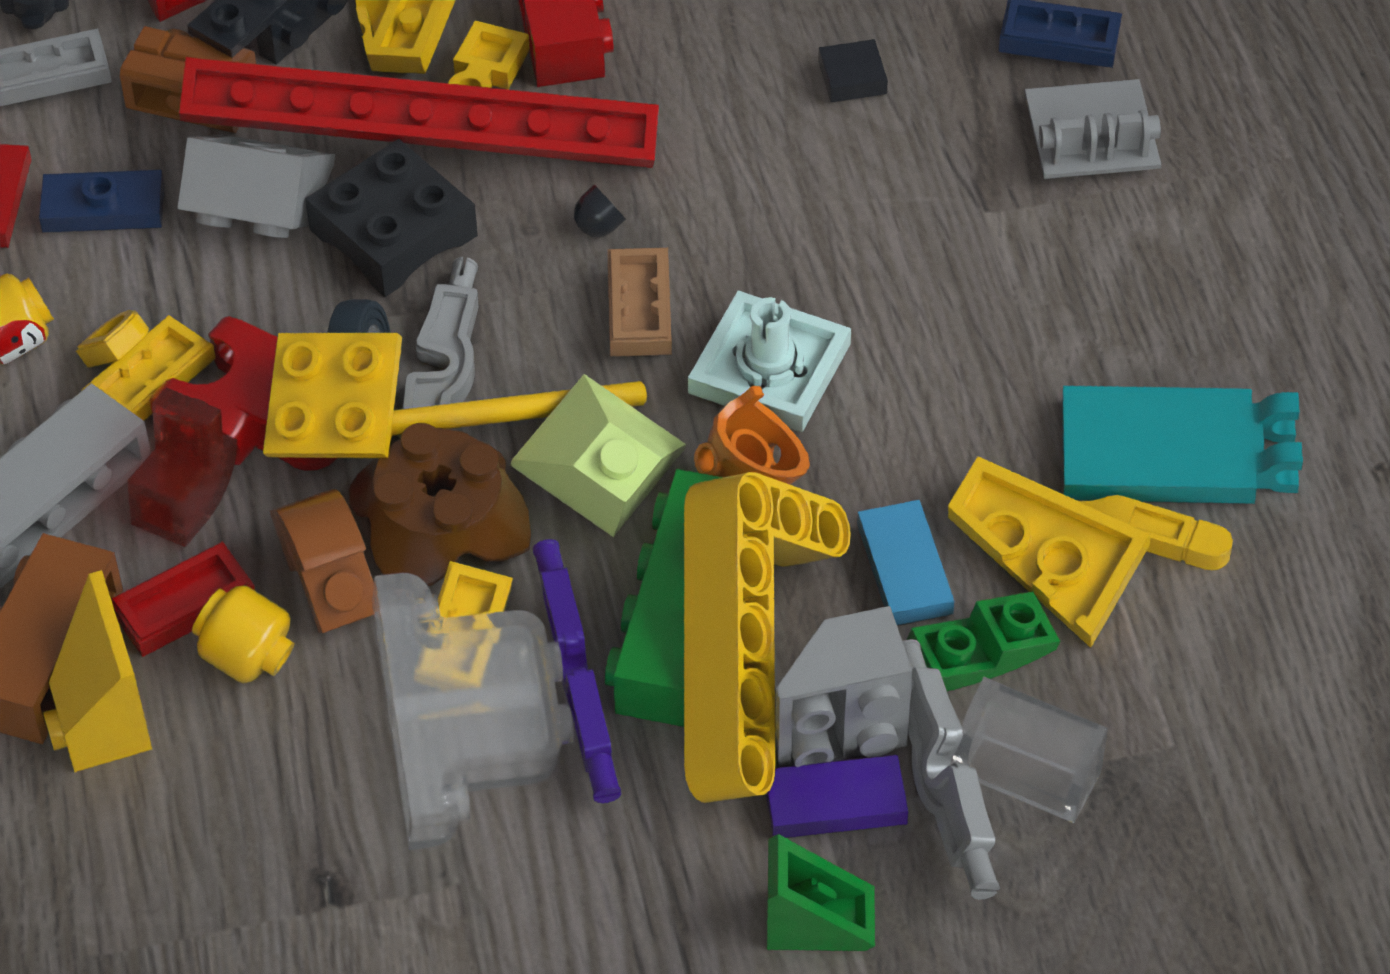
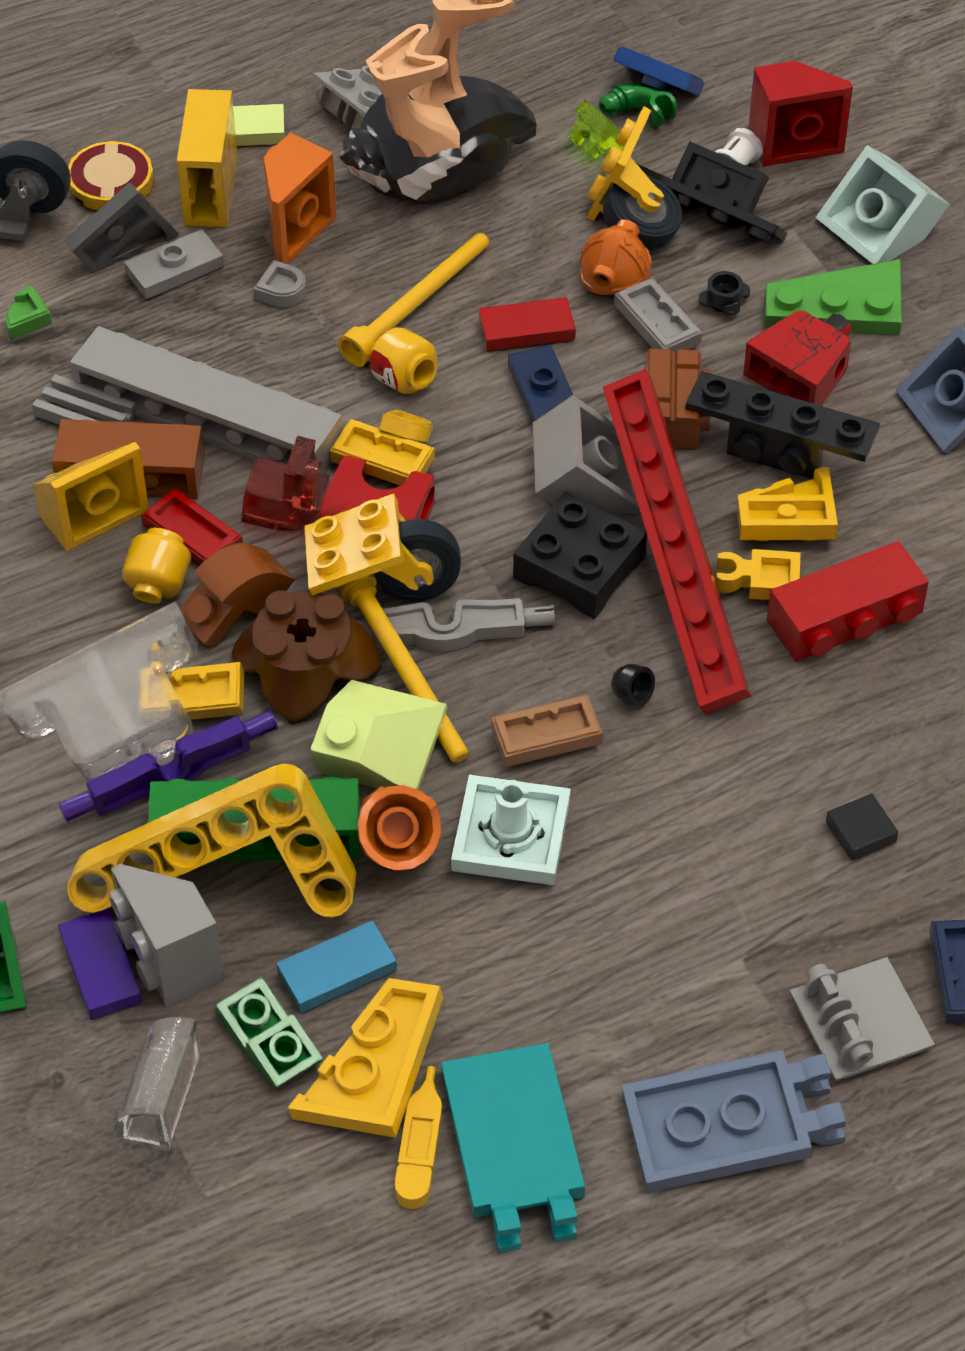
camera: 75 degrees right, 0 degrees up
light grey piece [902,639,1000,900] -> none
none -> sand blue tile [621,1050,846,1193]

